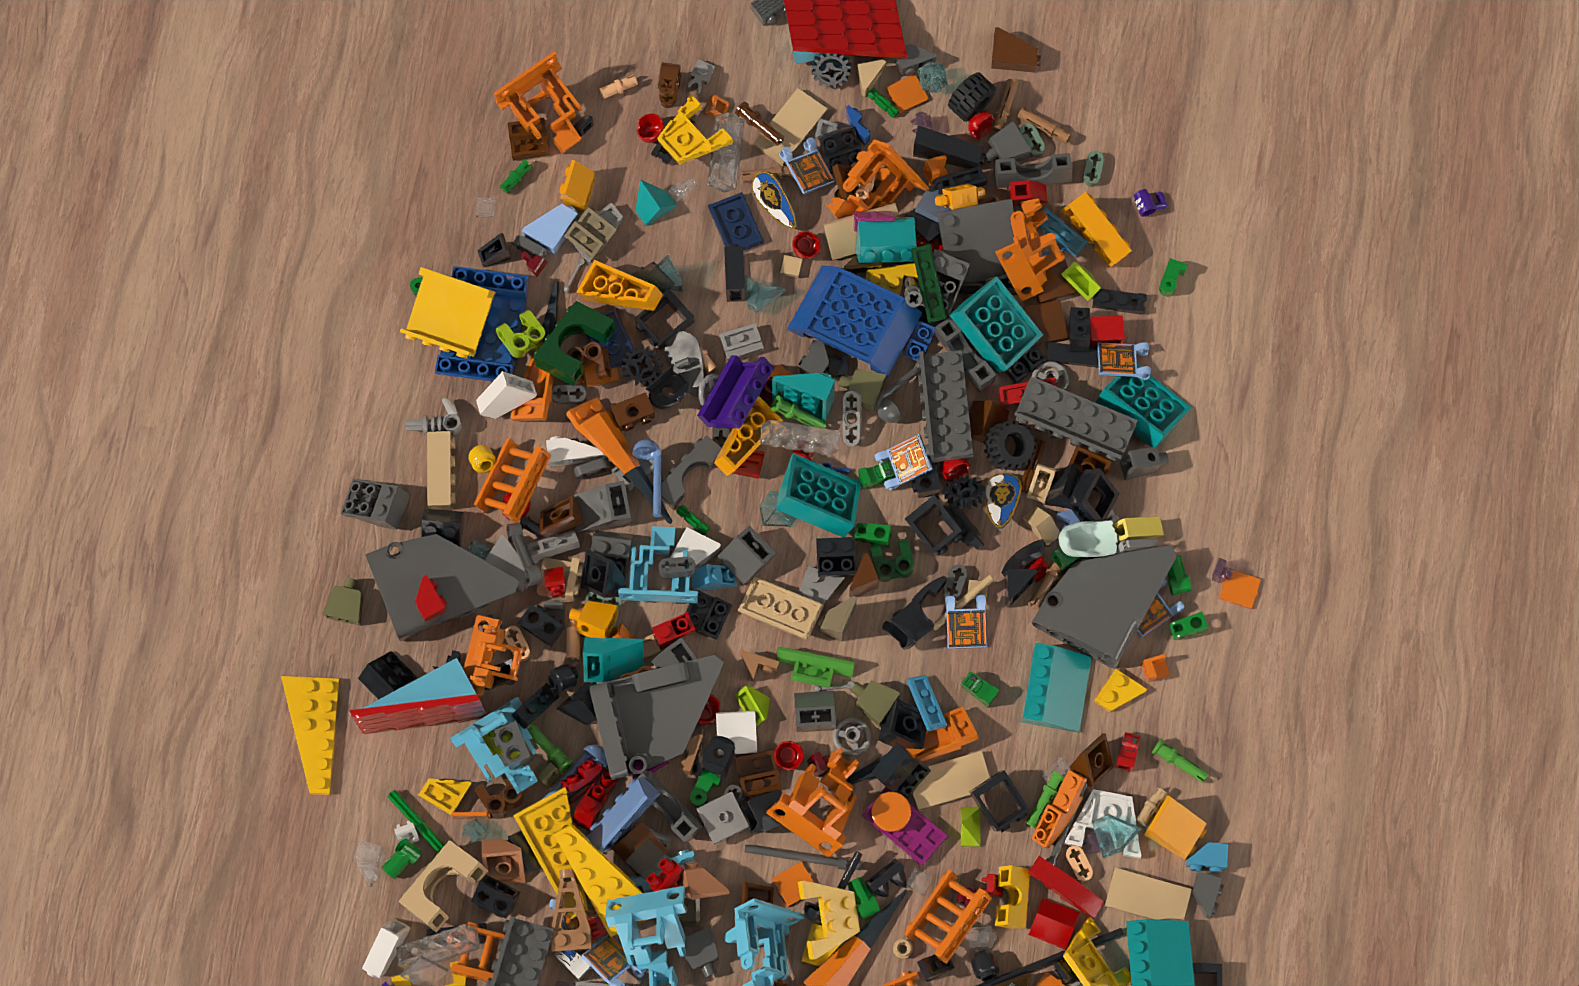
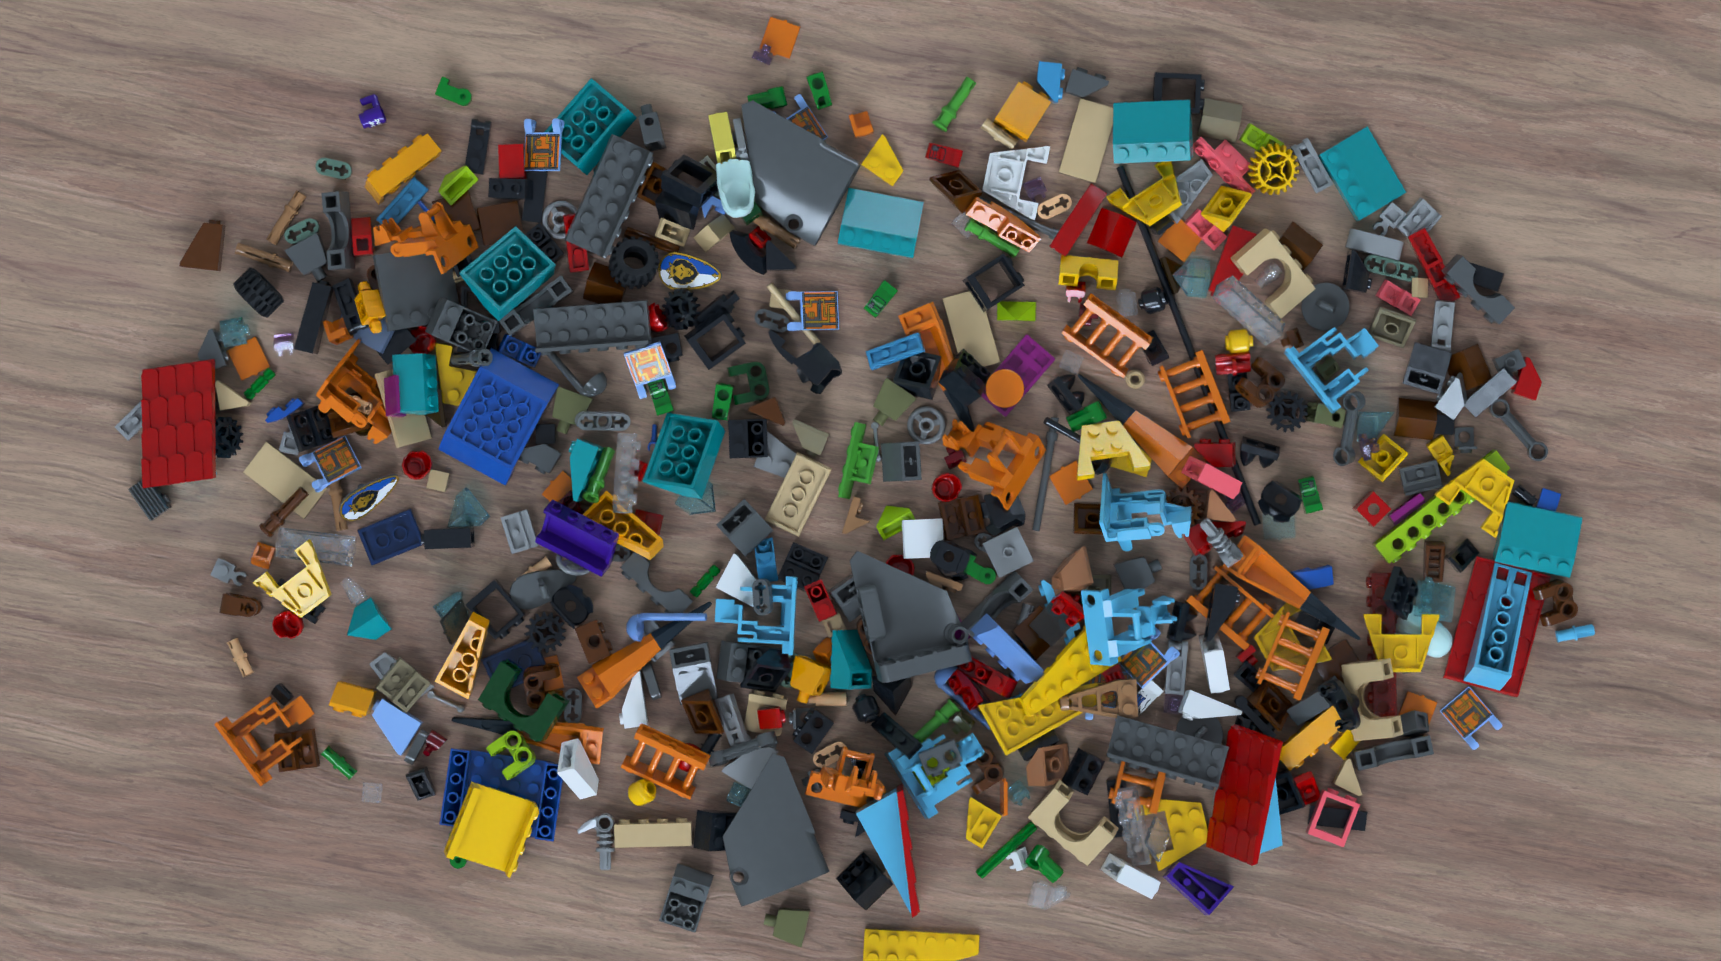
camera: 90 degrees left, 15 degrees up
red slope [415,575,447,623] -> none
dark green tile [911,244,947,323] -> none
red hair [968,111,995,140] -> none
clear light blue slope [1092,814,1142,859] -> none

